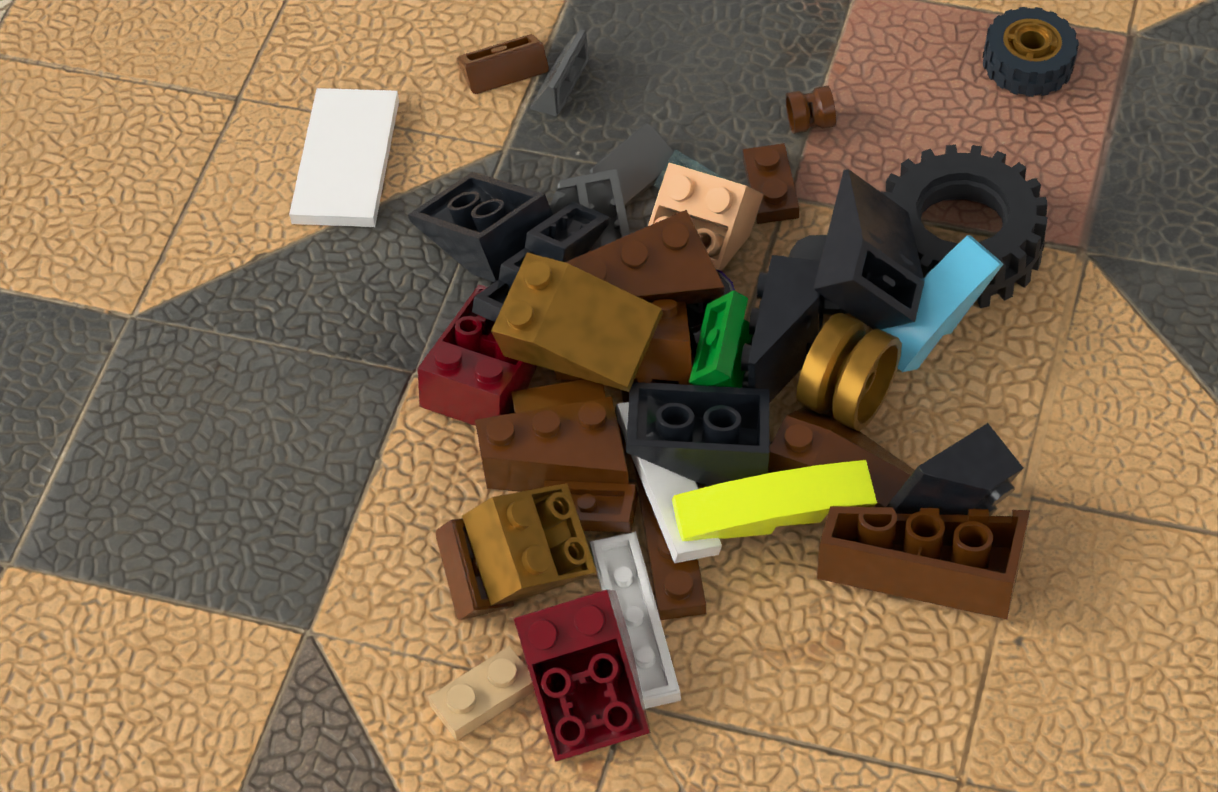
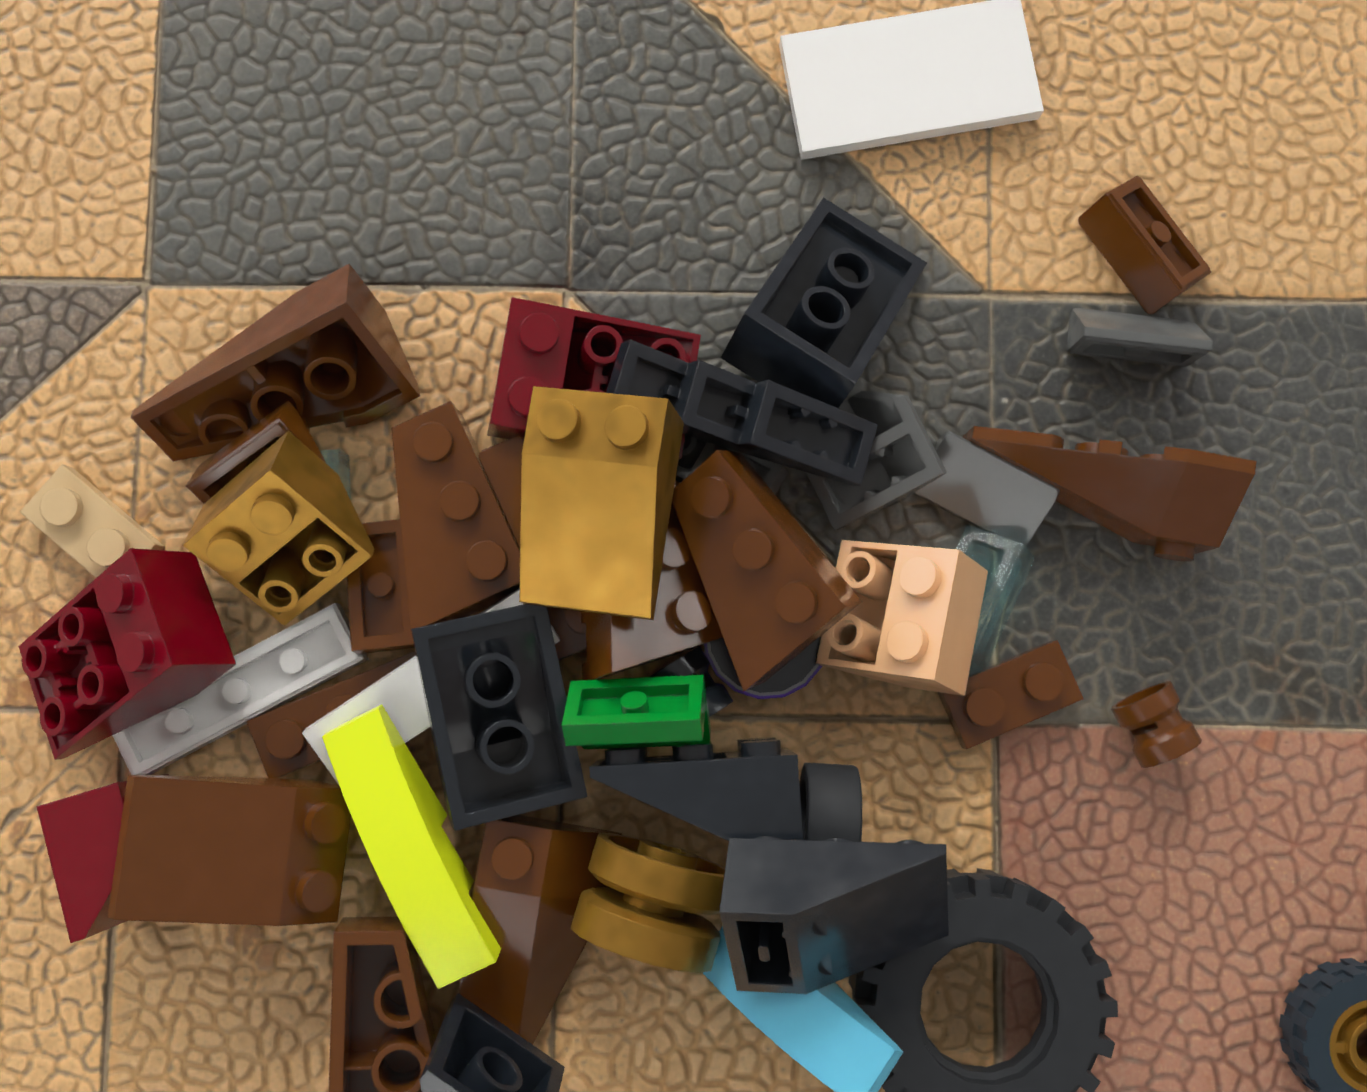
camera: 70 degrees right, 30 degrees up
none -> dark red slope [37,774,169,943]
none -> reddish brown slope [108,775,351,926]
none -> reddish brown wedge [131,263,420,461]
none -> reddish brown wedge [962,426,1257,561]

